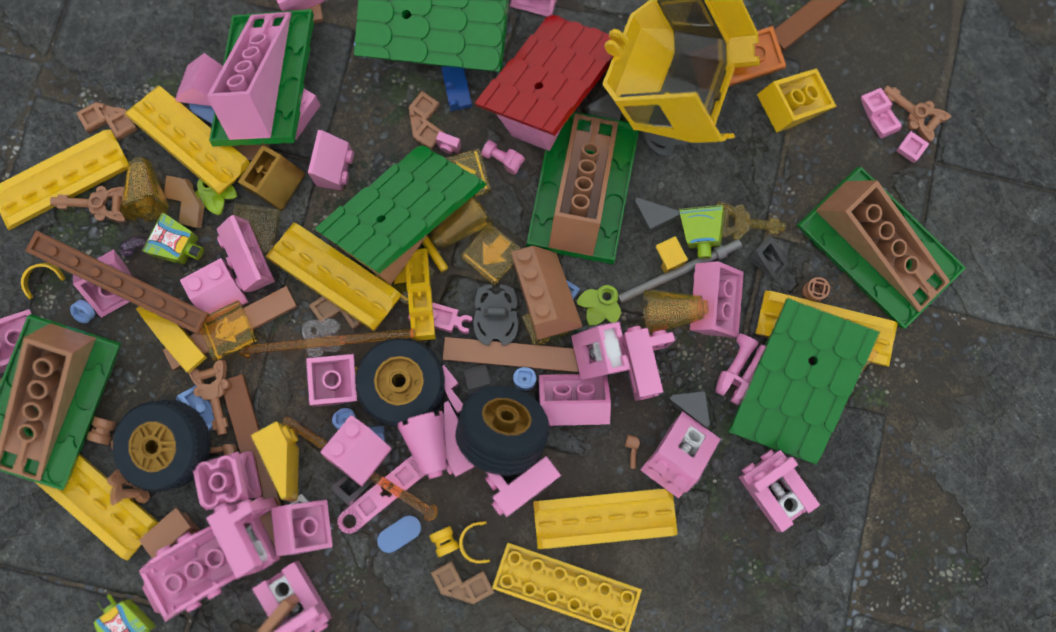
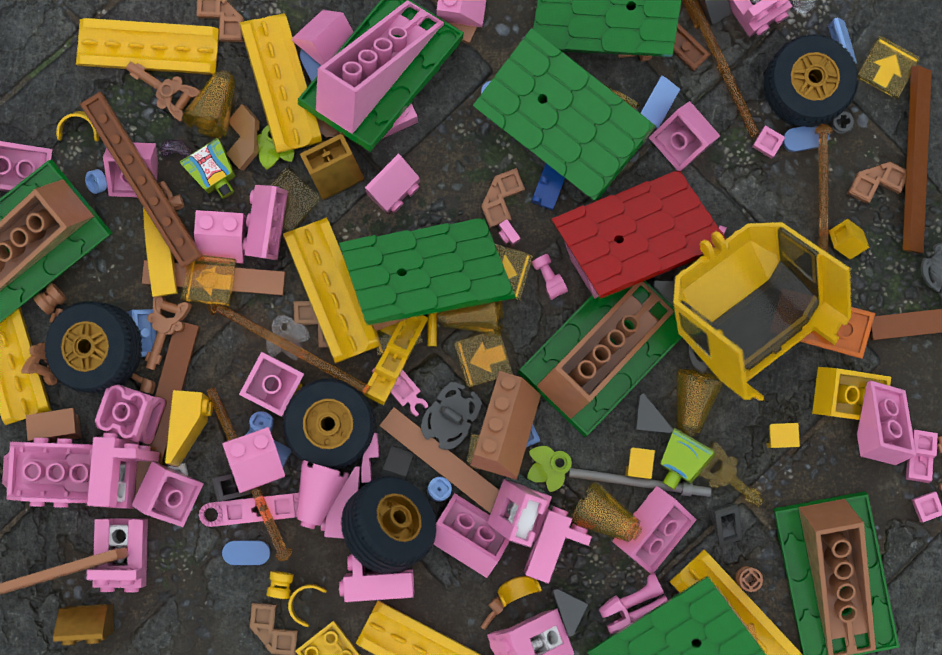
camera: 30 degrees right, 5 degrees up
none -> nougat hand [159,181,185,210]
none -> yellow helmet [498,576,542,607]
none -> clear yellow cone [676,369,723,436]
none -> yellow panel [766,423,800,448]
none -> bright pink slope [857,380,916,465]

